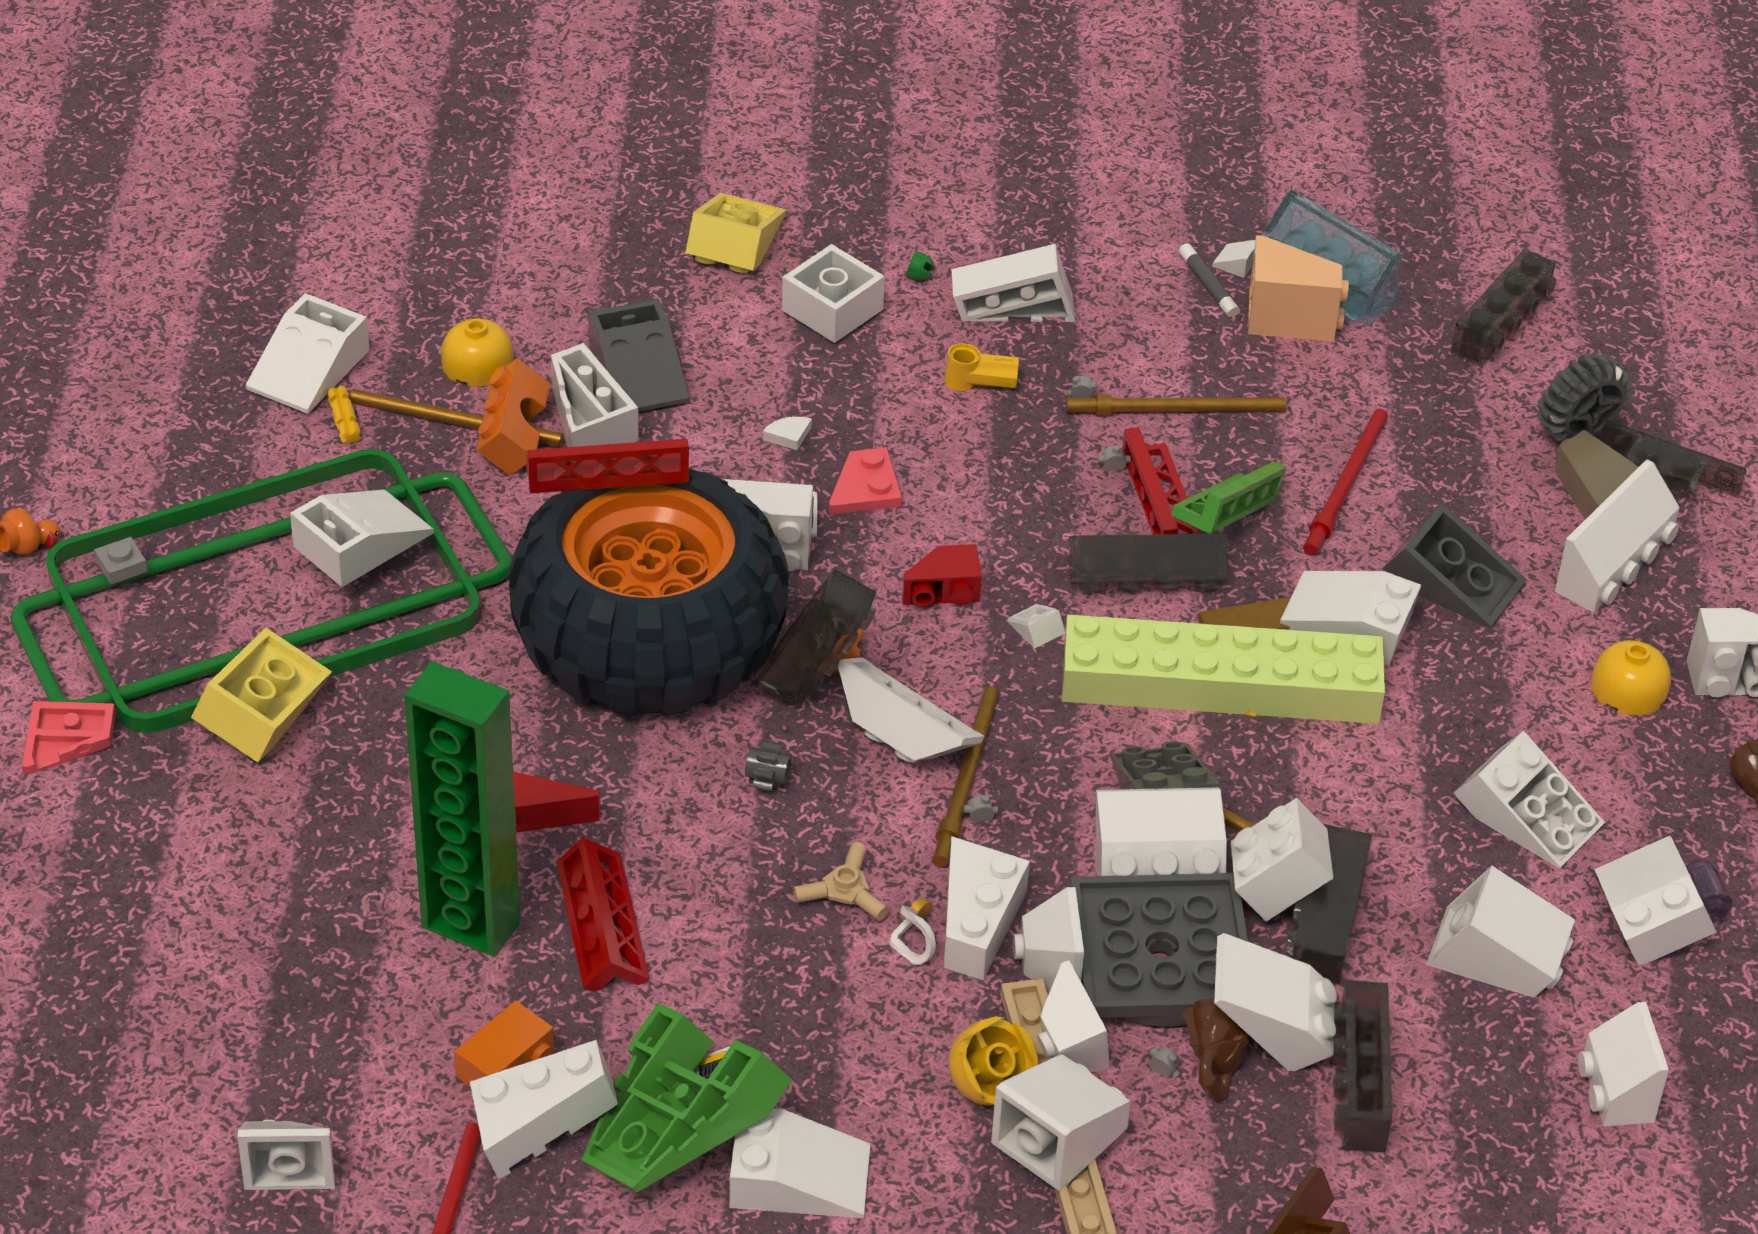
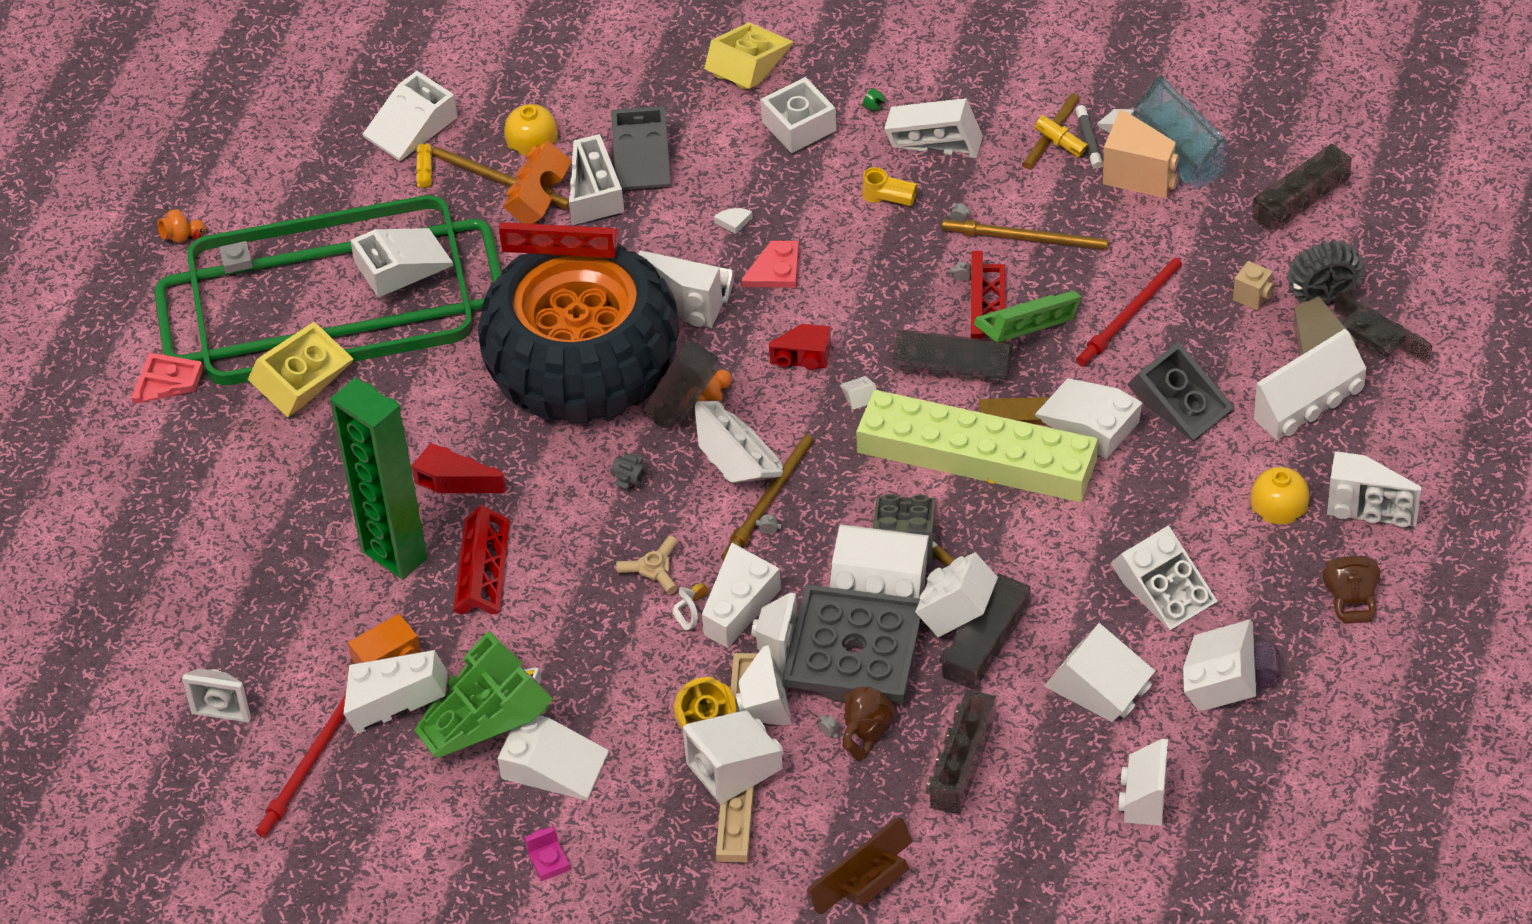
camera: 20 degrees right, 5 degrees up
white slope [1214,933,1337,1071] -> none
none -> pearl gold bar [1022,93,1080,170]
none -> yellow pin [1034,114,1088,159]
none -> tan brick [1233,261,1275,310]

